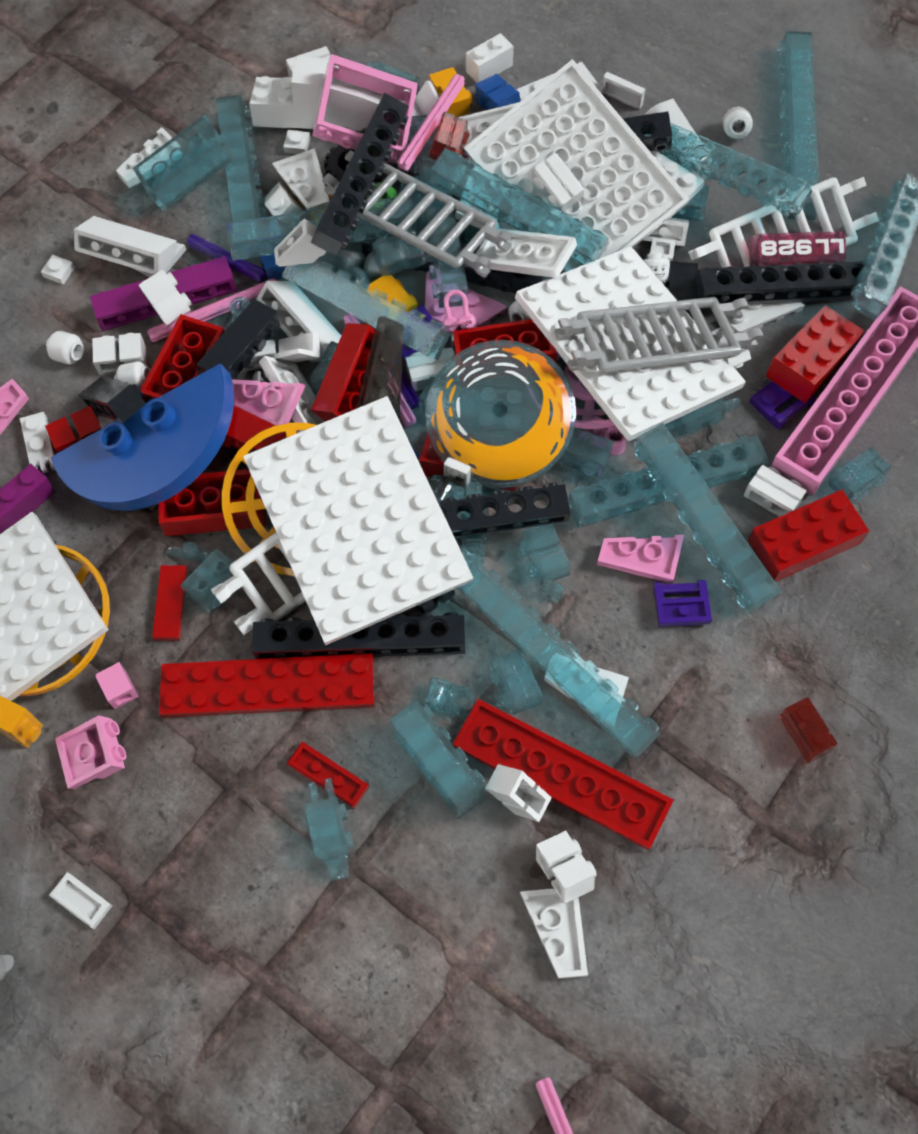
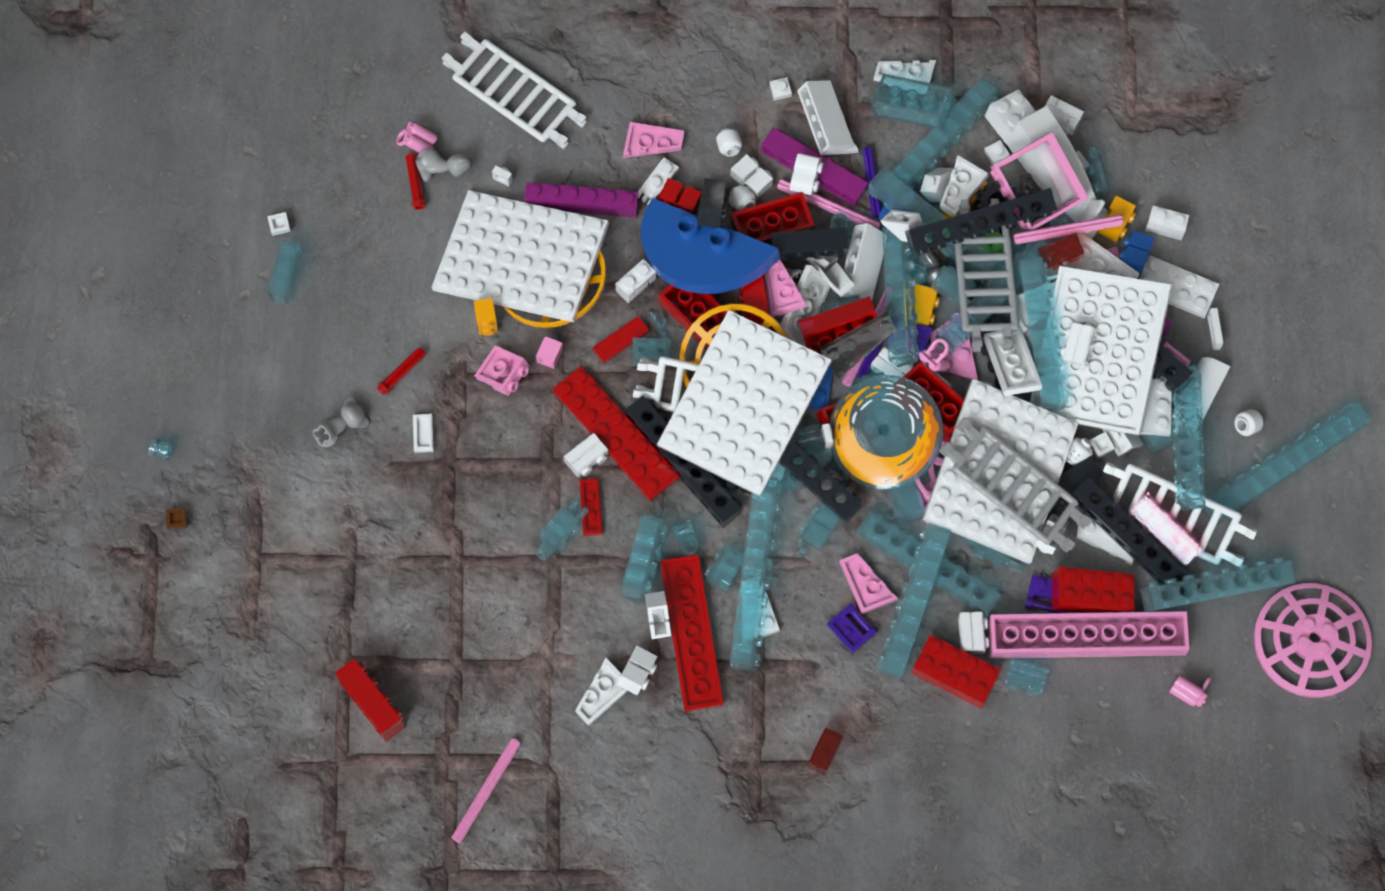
camera: 50 degrees right, 5 degrees up
none -> white brick [563,433,608,478]
none -> white brick [615,260,656,303]

